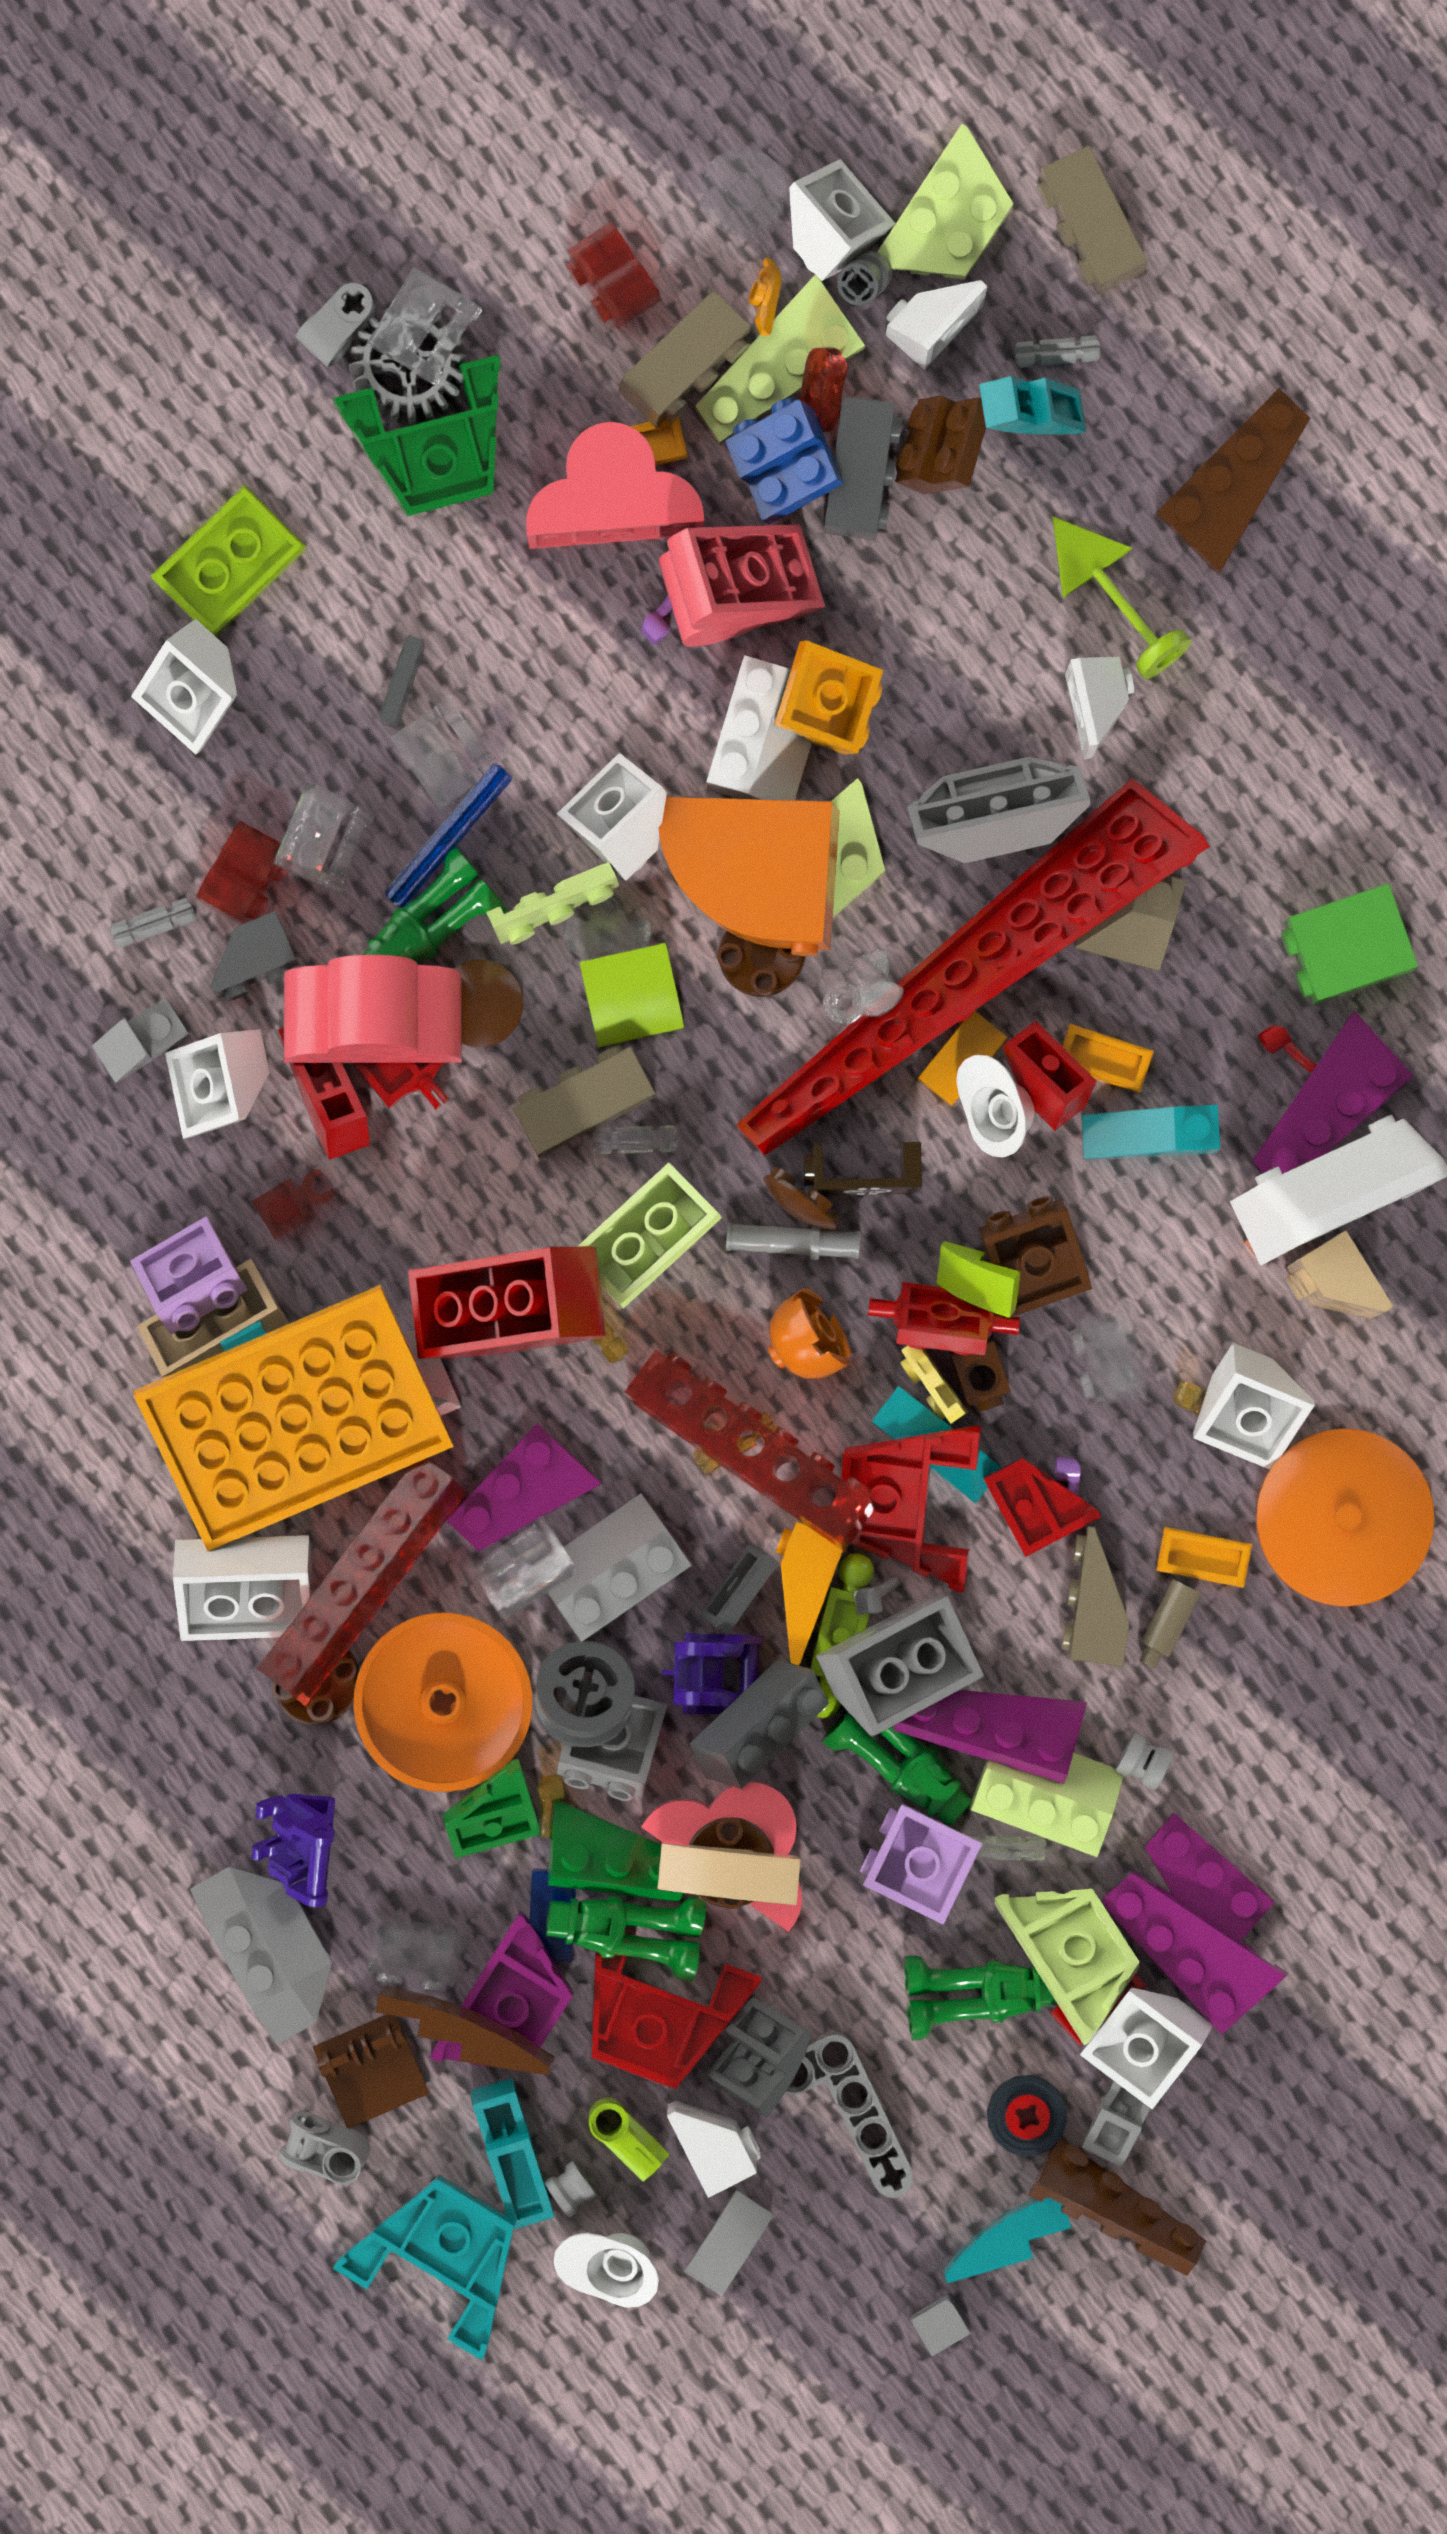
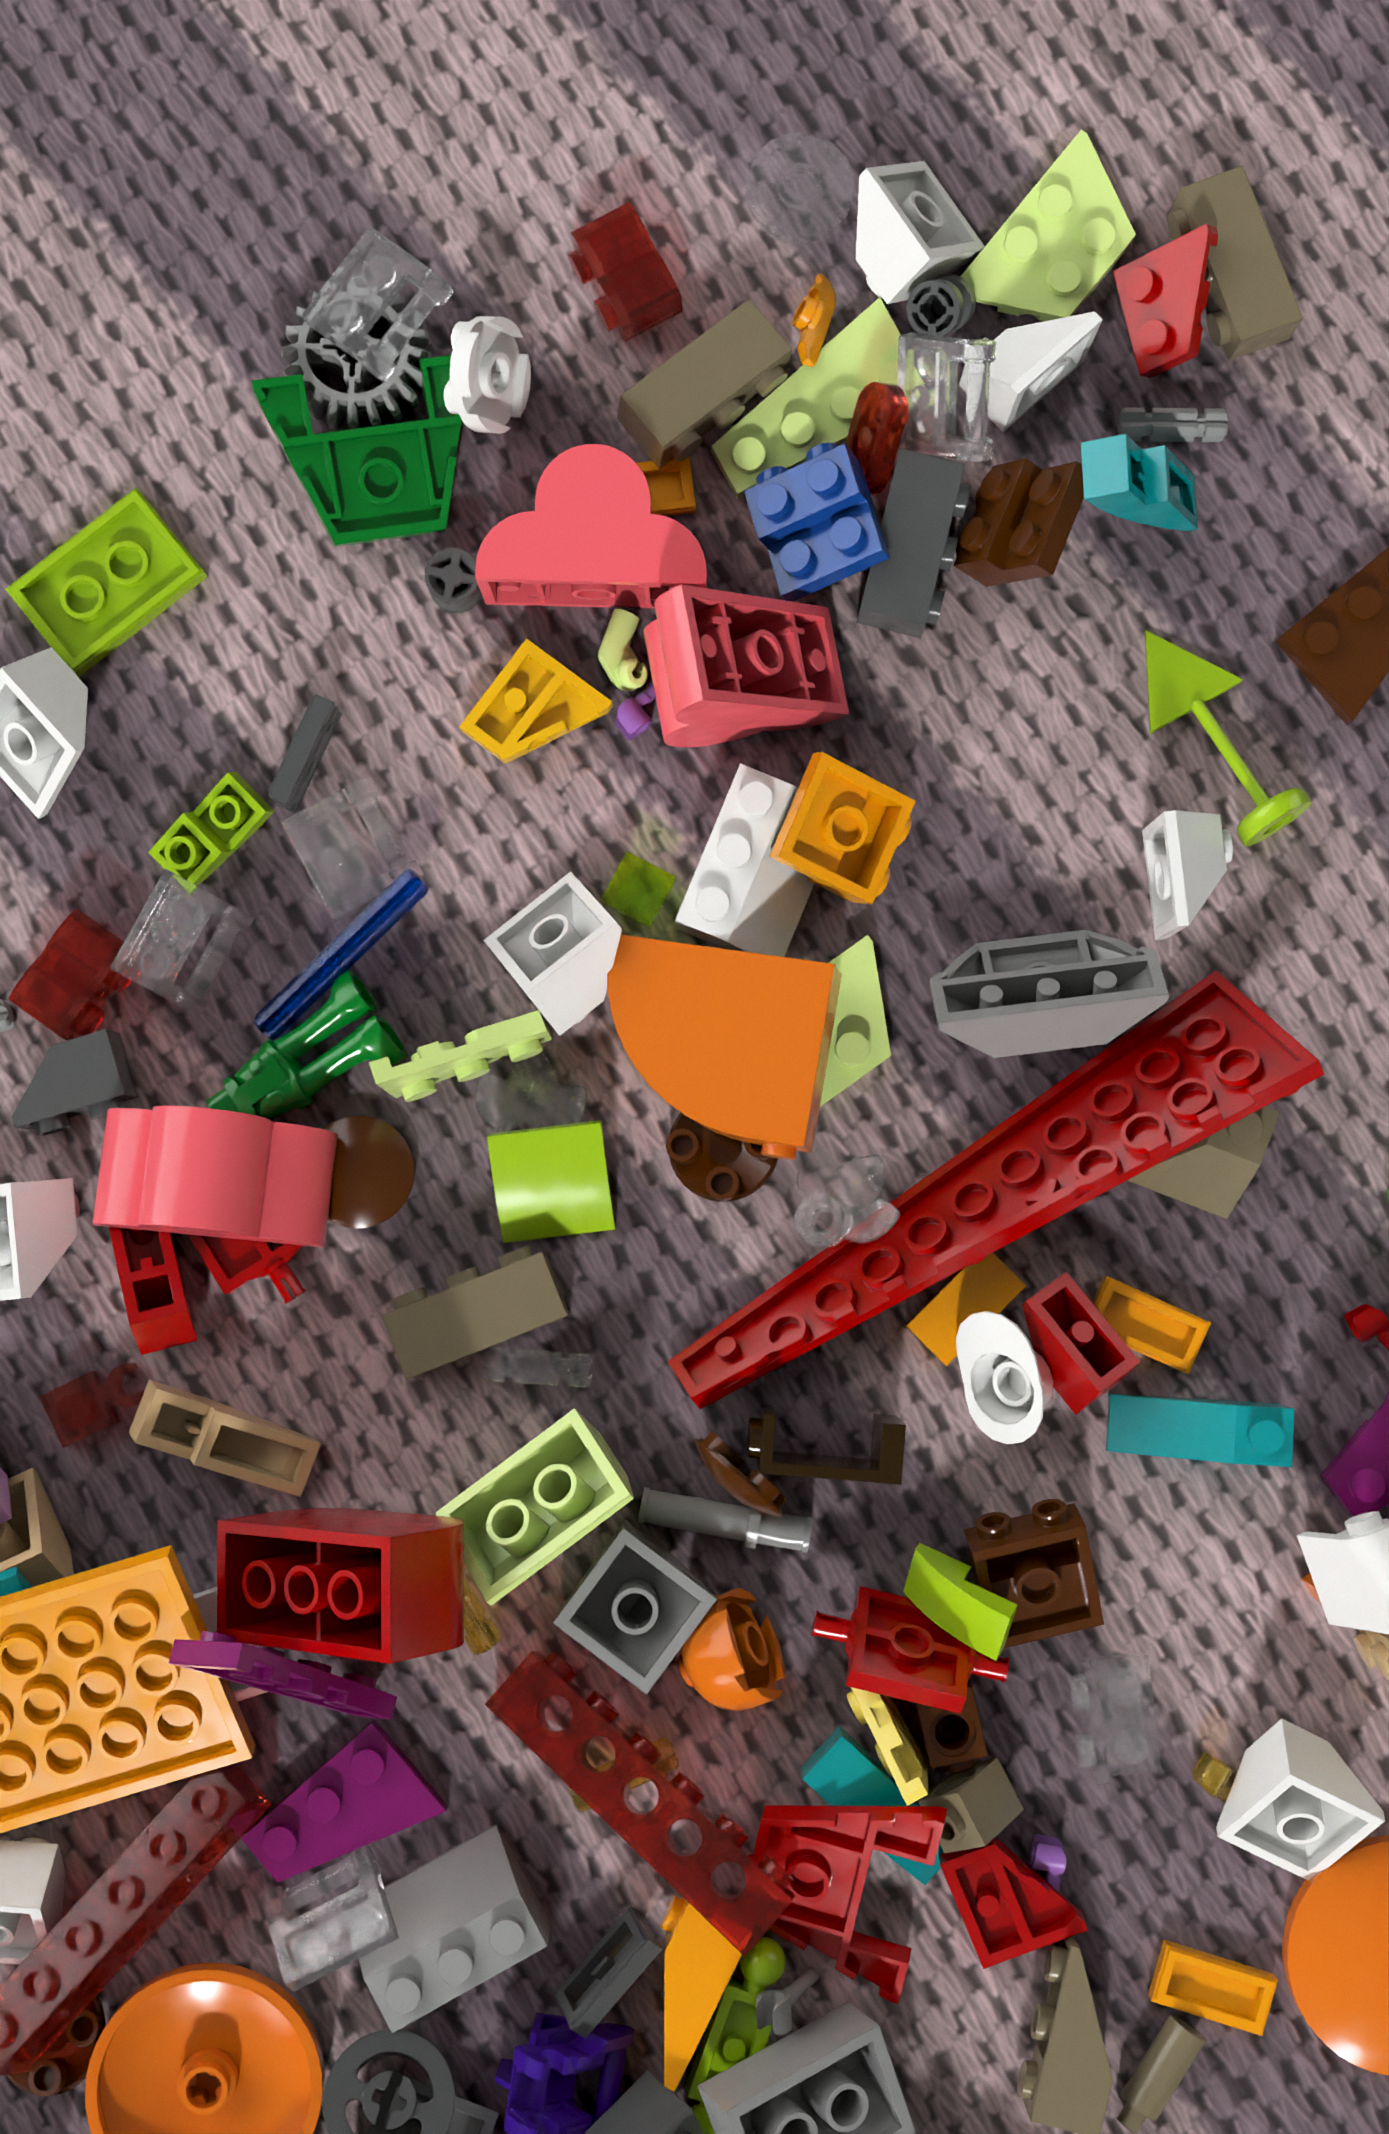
camera: 10 degrees right, 0 degrees up
light grey piece [295,283,376,368] -> none
none -> tan slope [128,1379,321,1497]
none -> lime slope [148,772,275,892]
none -> magenta wing [168,1631,397,1720]
none -> dark grey wheel [425,548,482,613]
none -> white plate [444,316,531,434]
none -> yellow wing [459,638,613,764]
none -> light grey slope [553,1519,717,1694]
none -> yellowish green arm [598,609,648,692]
none -> clear neon green plate [600,851,677,929]
none -> clear plate [896,332,997,462]
none -> dark tan brick [918,1757,1024,1853]
none -> wing [1113,223,1218,378]

